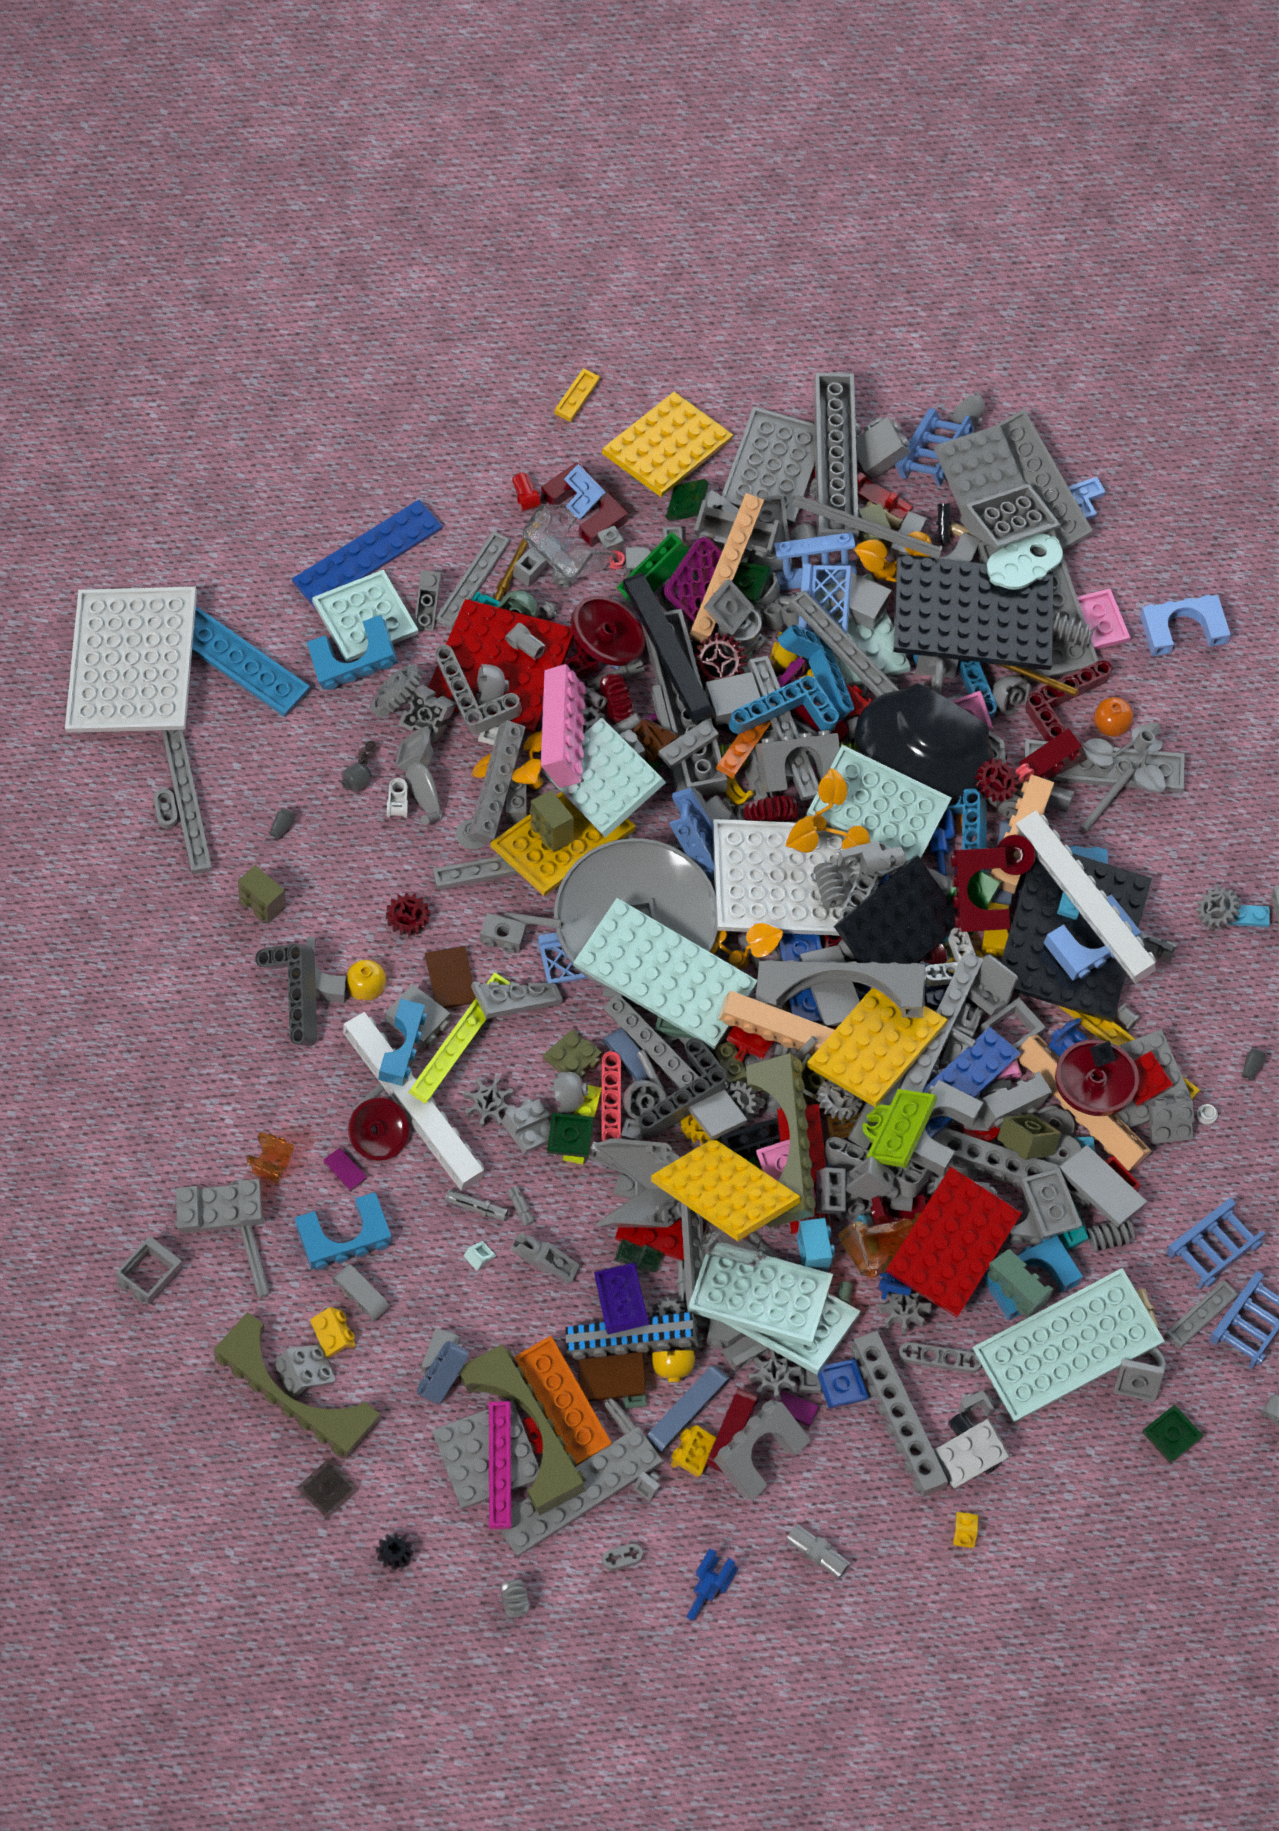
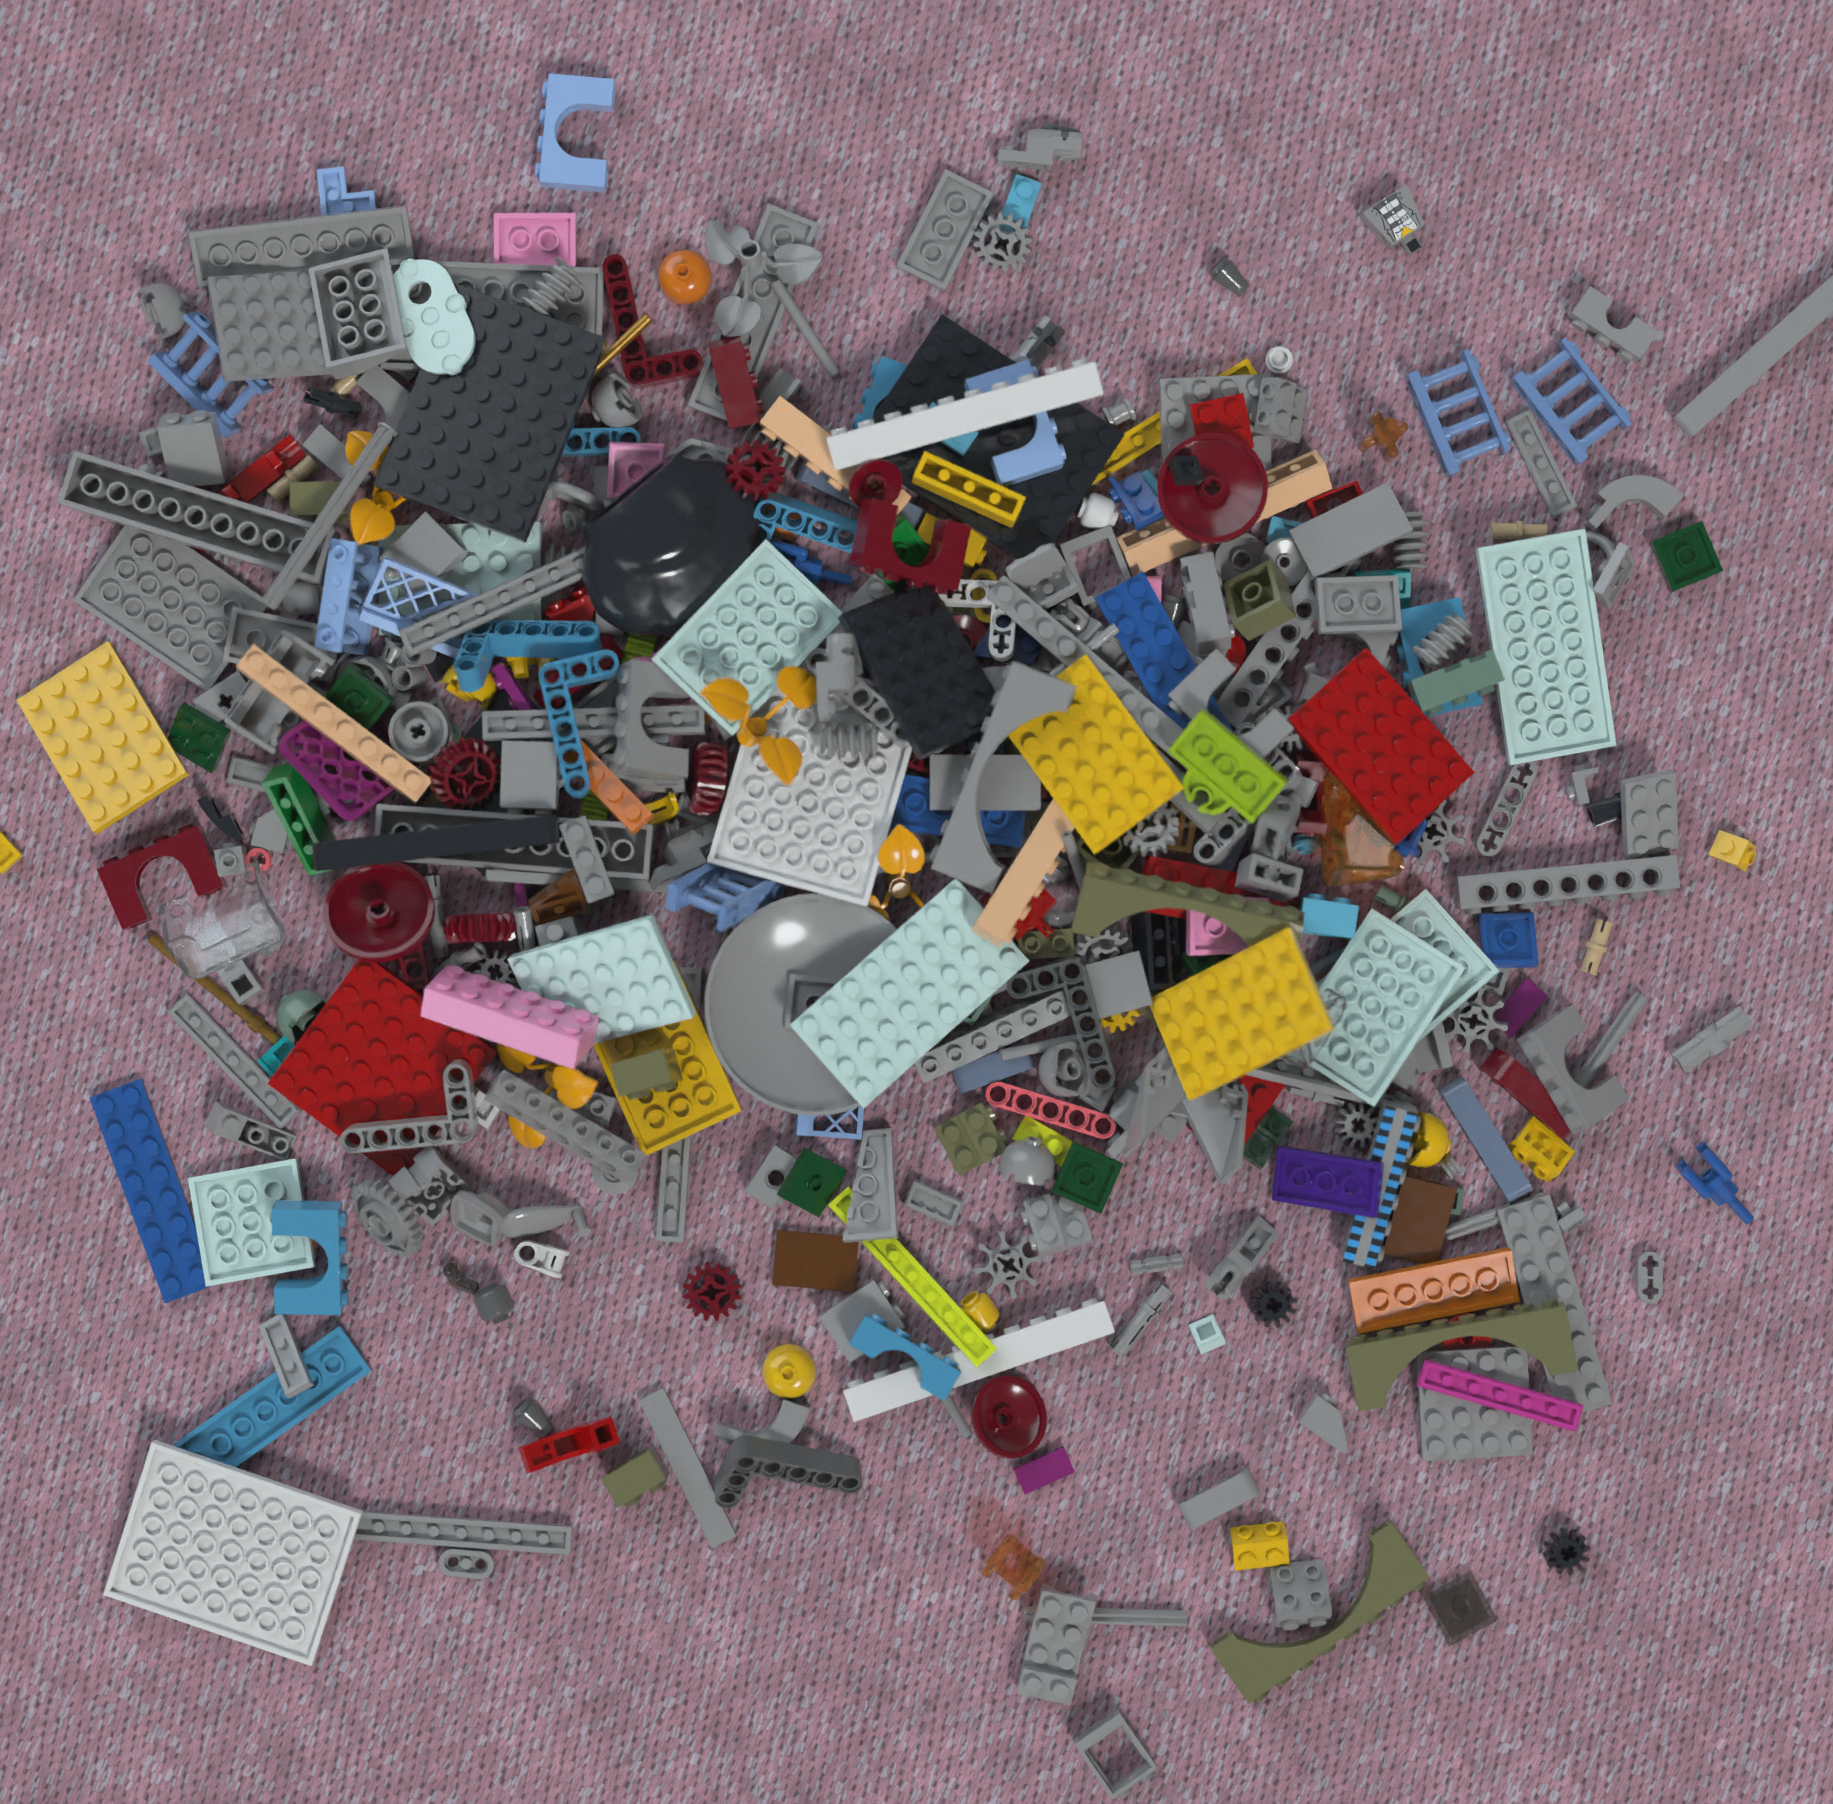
camera: 65 degrees left, 25 degrees up
dark azure arch [294,1192,392,1270] -> none
sand blue beam [417,1341,468,1404] -> none
light grey cylinder [477,664,509,704] -> none
light grey gear [501,1579,529,1618] -> none
light grey piece [504,912,565,929] -> none
light grey piece [505,623,546,660] -> none
red piece [512,472,541,512] -> none
light grey plate [539,601,557,620] -> none
light blue plate [564,465,606,520] -> none
light grey plate [703,579,754,636] -> none
coral bush [1014,763,1034,783] -> none
none -> black slope [197,795,246,842]
none -> light grey plate [259,1314,314,1398]
none -> red arch [518,1416,620,1474]
none -> light grey tile [639,1387,737,1548]
none -> dark green plate [777,1147,847,1217]
none -> light grey plate [897,169,994,292]
none -> light grey plate [903,1180,964,1227]
none -> yellow brick [912,451,1026,528]
none -> yellow head [960,1291,999,1333]
none -> white head [1076,492,1119,531]
none -> black gear [1250,1281,1296,1328]
none -> dark orange plant [1358,411,1408,462]
none -> light grey piece [1412,611,1474,670]
none -> light grey bush [1437,1153,1462,1180]
none -> light grey axle [1573,991,1648,1089]
none -> tan pin [1579,918,1613,976]
none -> light grey arch [1584,475,1683,531]

